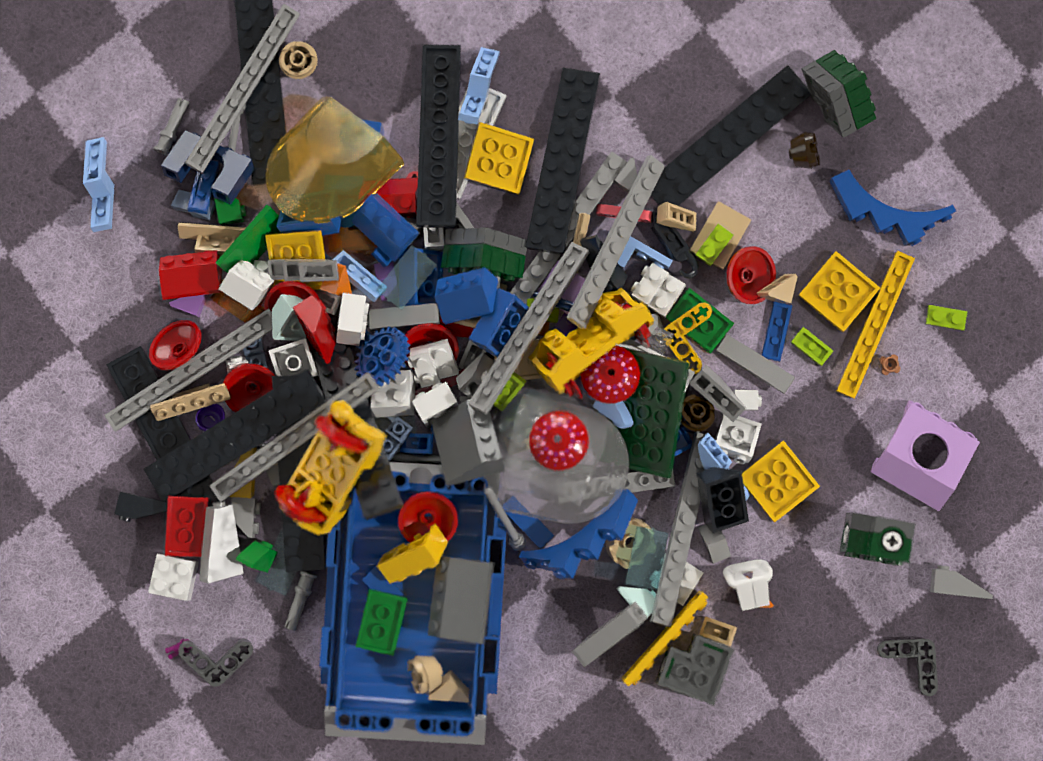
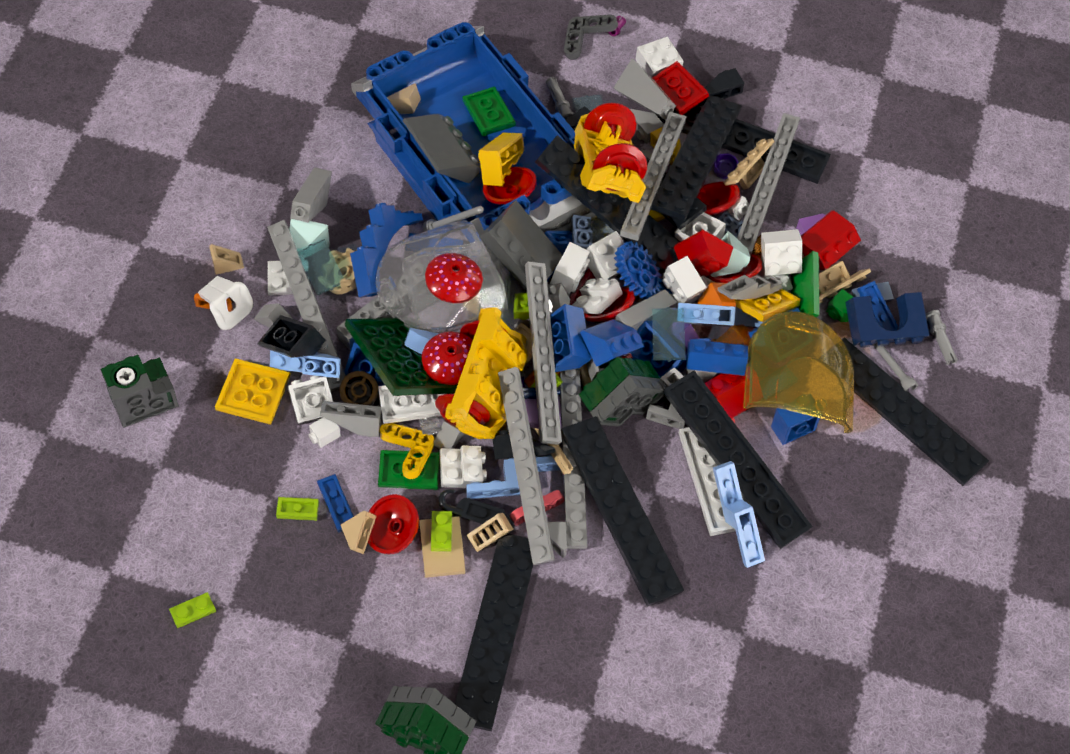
camera: 140 degrees right, 25 degrees down
light blue bracket [83,137,114,232] -> none
red dish [149,320,202,370] -> none
light grey plate [185,4,300,174] -> none
green slope [236,540,278,573] -> none
tan cone [279,41,317,79] -> none
tan cone [408,656,442,694] -> none
yellow plate [464,122,534,195] -> none
yellow plate [621,591,708,686] -> none
dark grey piece [655,633,734,706] -> none
light grey slope [716,335,795,394] -> none
dark brown cone [788,131,820,169] -> none
yellow plate [798,251,880,333] -> none
blue arch [829,170,956,247] -> none
yellow plate [836,250,915,399] -> none
lavender panel [871,400,980,511] -> none
dark grey beam [877,638,938,696] -> none
nougat plate [879,354,901,375] -> none
light grey slope [930,565,993,599] -> none

